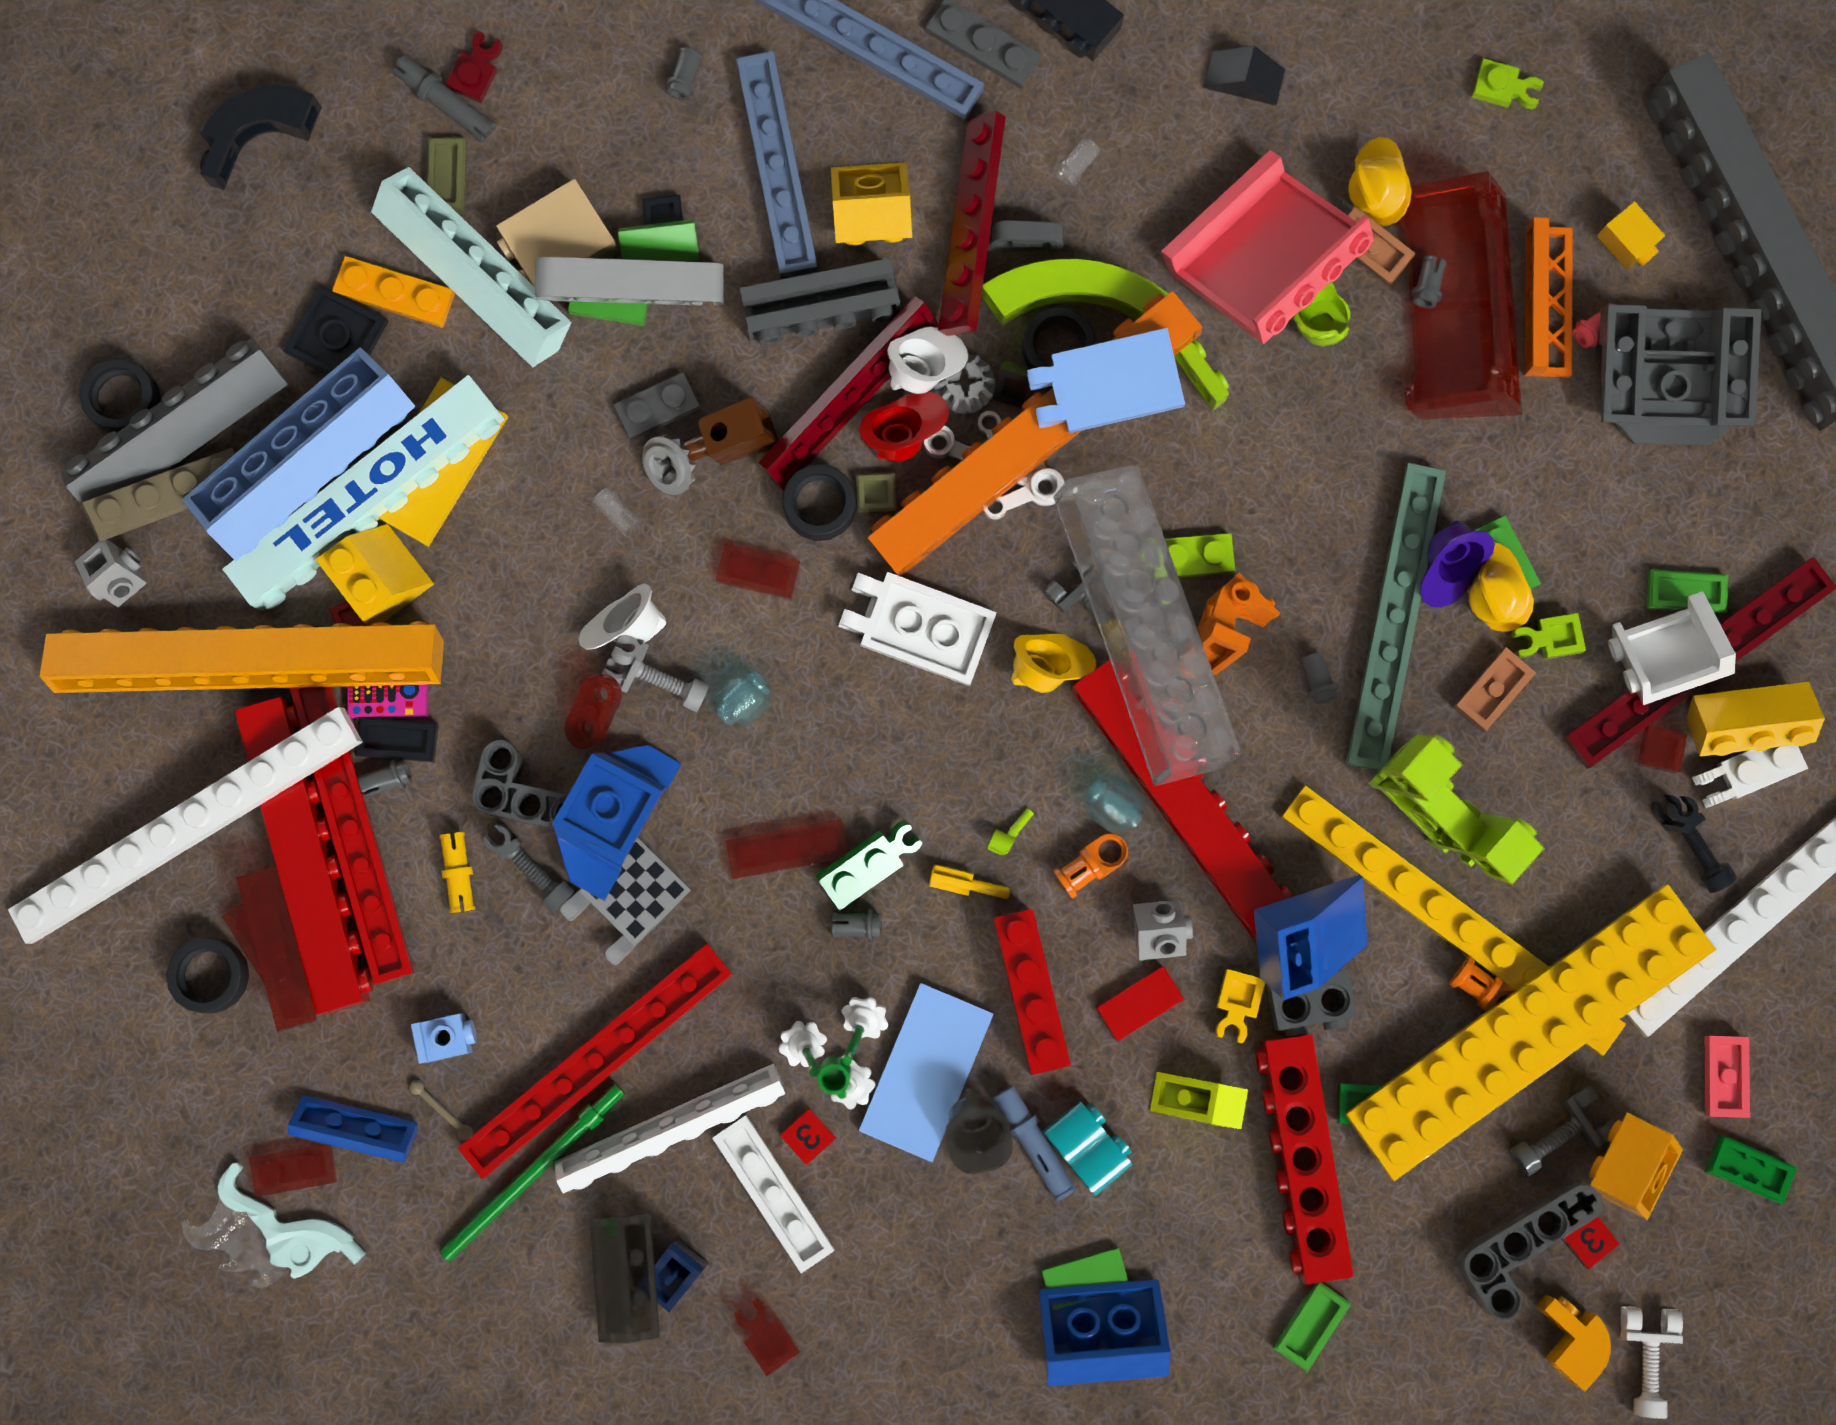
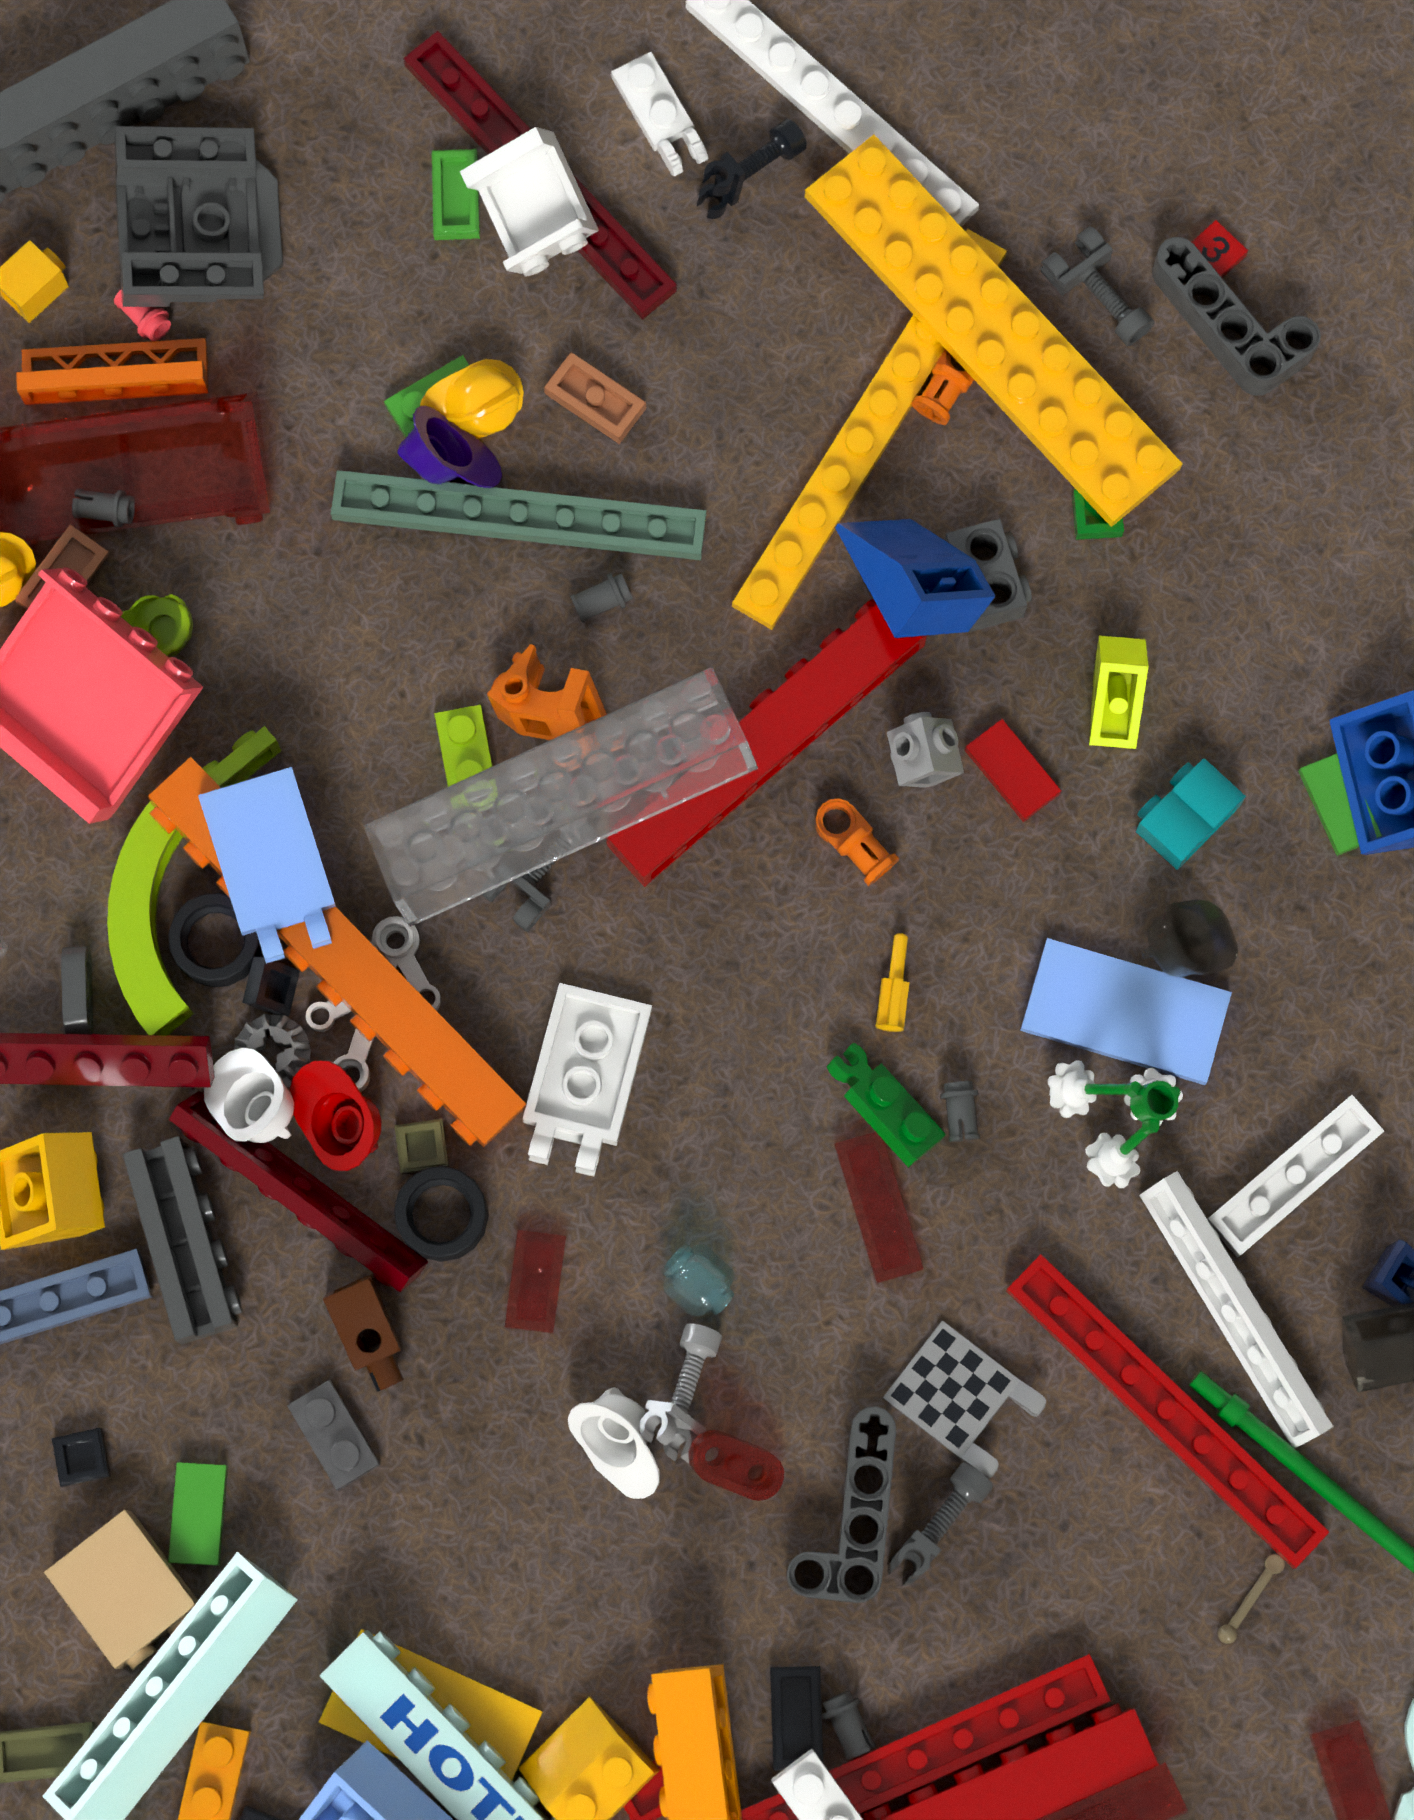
camera: 95 degrees left, 5 degrees down
blue plate [288,1095,418,1163] -> none
tile [348,684,428,718] -> none
light blue brick [411,1014,477,1064] -> none
yellow pin [439,832,475,913] -> none
light grey beam [535,257,724,305] -> none
blue piece [552,745,681,901] -> none
clear pin [592,486,641,537] -> none
bright green tile [618,219,700,262] -> none
light grey gear [642,434,696,495] -> none
red tile [780,1108,836,1165] -> none
lime hand [988,808,1034,855] -> none
red brick [993,909,1071,1075] -> none
sand blue pin [993,1085,1076,1202] -> none
yellow piece [1011,634,1096,693] -> none
clear light blue head [1084,775,1144,834] -> none
yellow plate [1215,969,1265,1043] -> none
red brick [1255,1034,1354,1285] -> none
bright green tile [1273,1282,1351,1372] -> none
lime wedge [1368,734,1544,884] -> none
lime plate [1511,613,1586,660] -> none
light orange brick [1535,1295,1611,1392] -> none
light orange brick [1589,1112,1683,1220] -> none
white bar [1620,1306,1683,1418] -> none
clear red plate [1637,726,1687,774] -> none
yellow brick [1686,682,1825,756] -> none
coral plate [1704,1036,1750,1118] -> none
green plate [1704,1135,1797,1205] -> none

